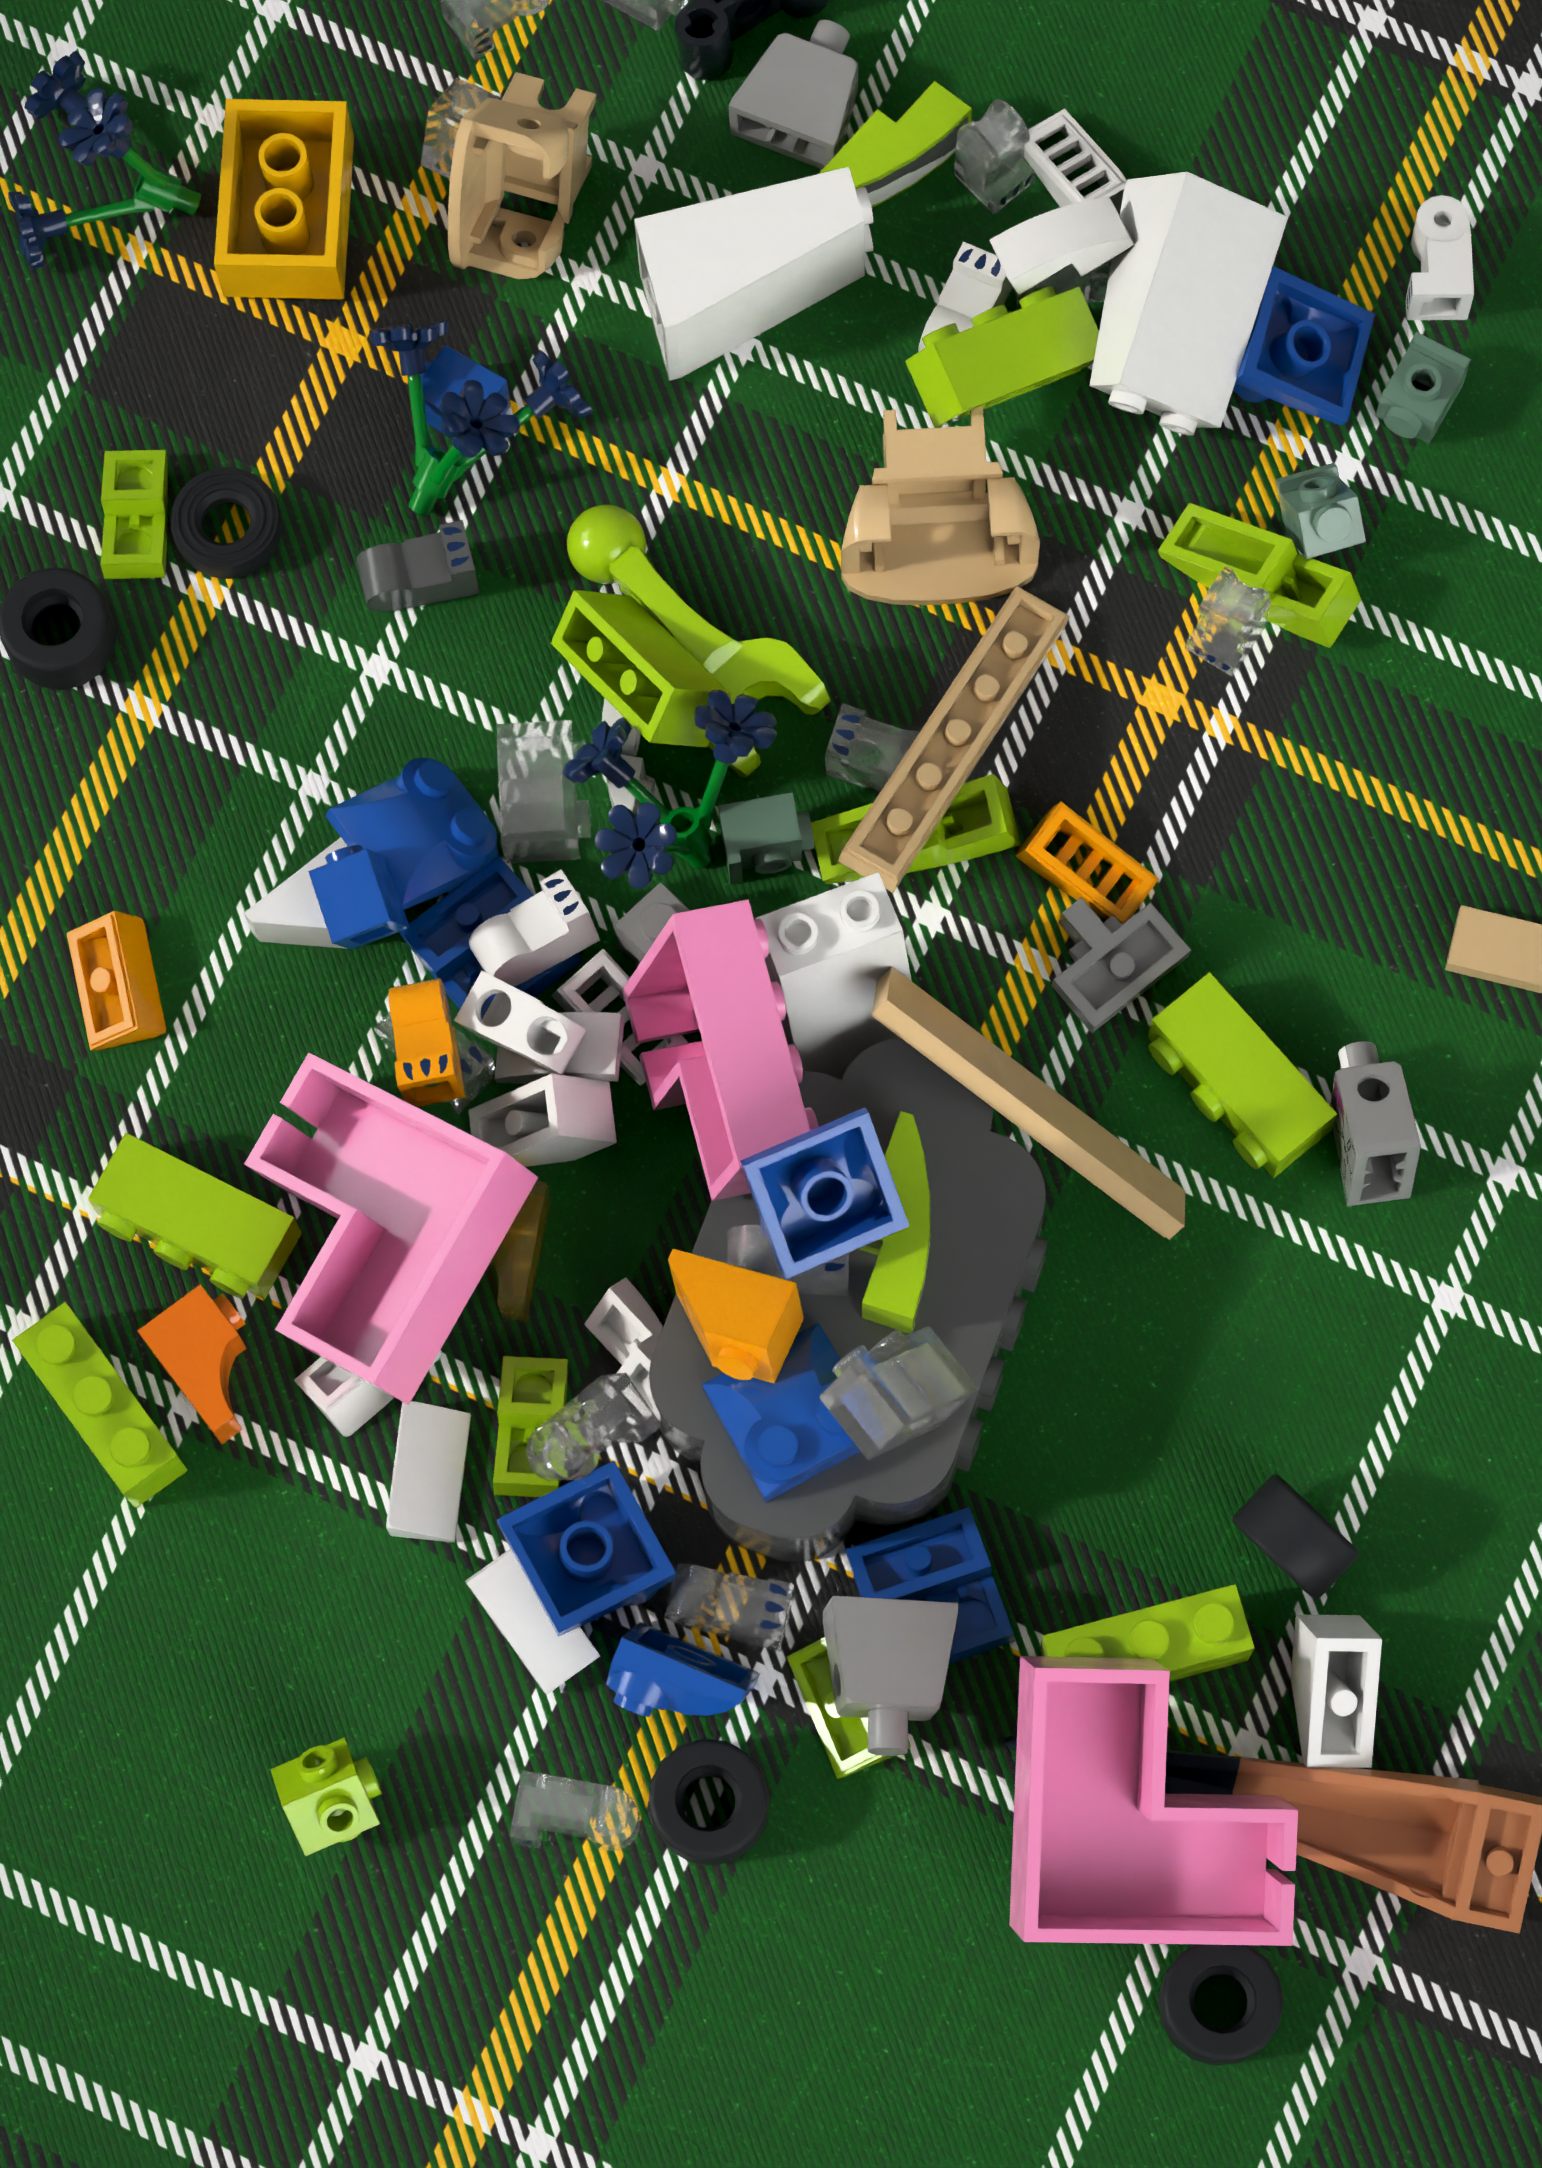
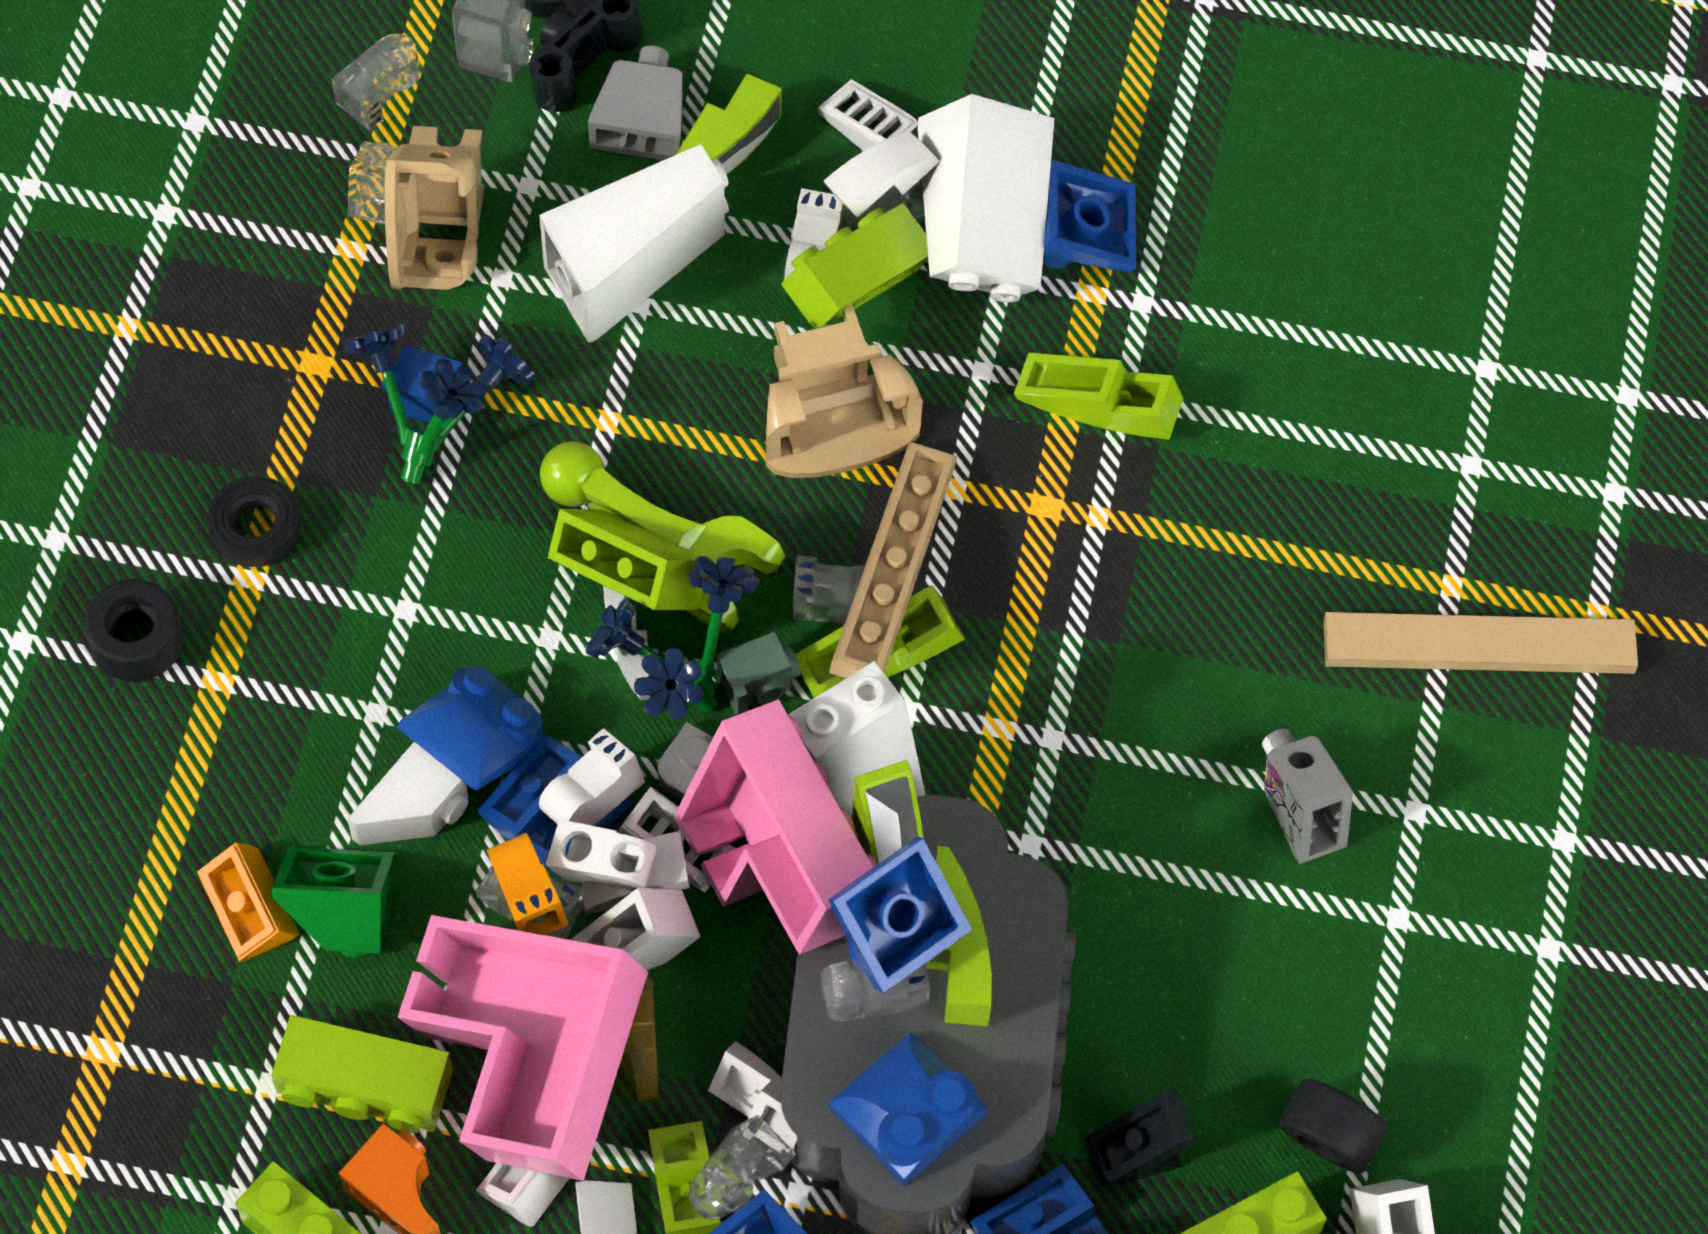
camera: 20 degrees left, 10 degrees down
dark blue plant [8,51,201,270] -> none
lime slope [101,450,168,579] -> none
yellow brick [214,99,354,299] -> none
blue brick [308,845,410,950] -> none
dark grey leg [356,520,480,612] -> none
clear brick [496,720,591,863] -> none
light orange slope [668,1249,804,1384] -> none
clear brick [819,1326,978,1461] -> none
tan tile [872,966,1186,1240] -> none
clear leg [954,99,1035,214] -> none
light orange slope [1015,801,1159,925] -> none
light grey hinge [1051,898,1191,1033] -> none
lime brick [1148,972,1337,1178] -> none
clear leg [1185,566,1271,677] -> none
sand green brick [1275,463,1366,559] -> none
sand green brick [1375,332,1471,444] -> none
white leg [1406,195,1474,320] -> none
none -> green slope [272,847,395,958]
none -> slope [852,759,923,864]
none -> black slope [1085,1091,1196,1187]

